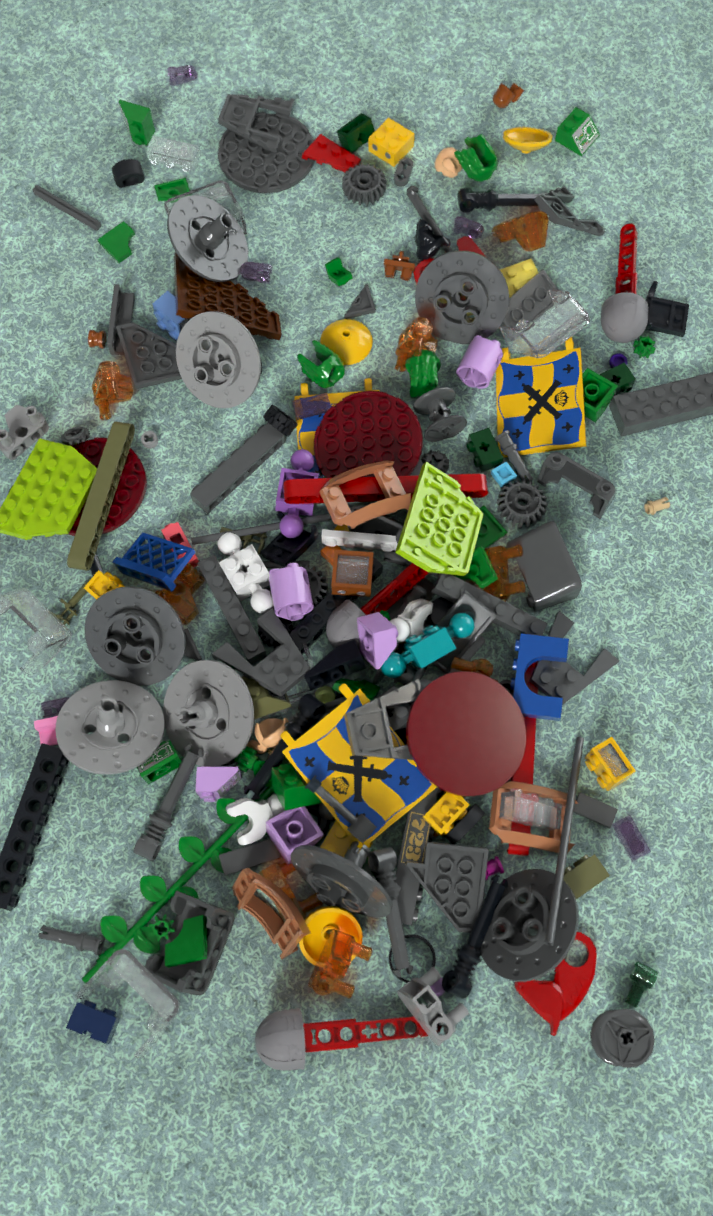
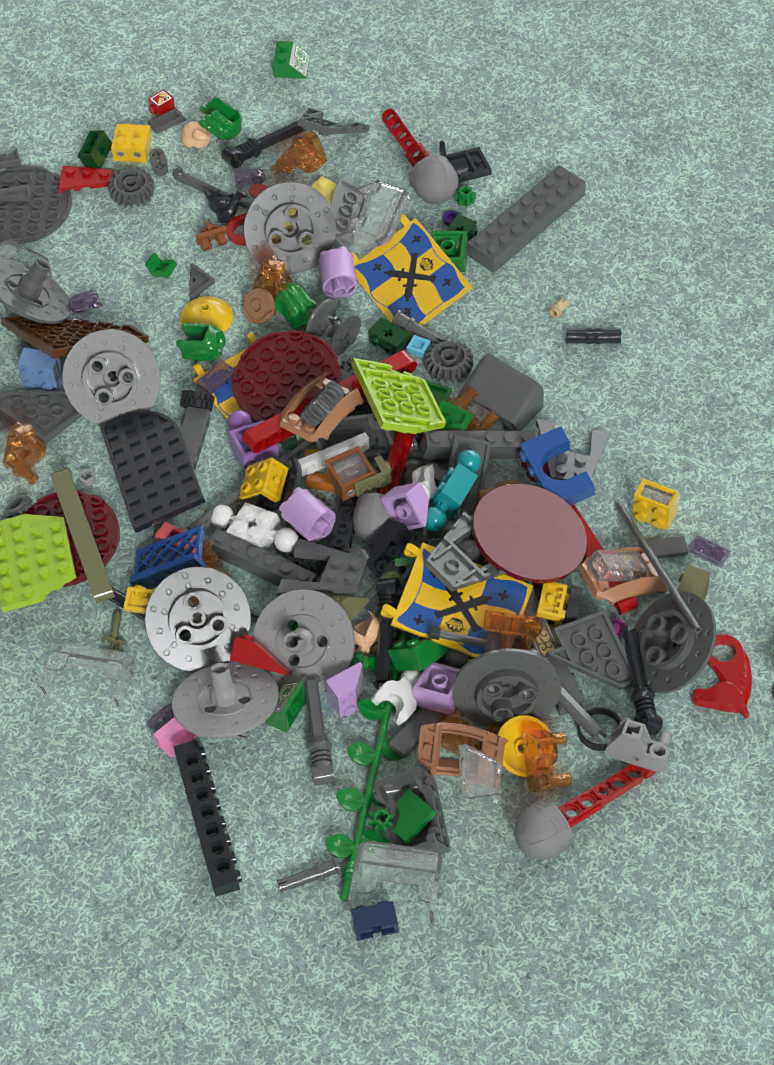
camera: 30 degrees left, 15 degrees down
dark orange piece [493,83,524,109] -> none
yellow dish [503,127,553,153] -> none
dark grey windscreen [537,452,617,519] -> none
none -> black plate [99,411,206,533]
none -> red brick [148,89,175,116]
none -> dark grey tile [148,108,185,134]
none -> red slope [230,634,292,675]
none -> yellow bracket [239,457,289,502]
none -> medium nougat tile [243,288,275,324]
none -> dark grey gear [301,381,344,426]
none -> olive bracket [353,455,392,497]
none -> clear windscreen [458,744,502,835]
none -> clear orange piece [483,610,542,650]
none -> black axle [566,327,621,344]

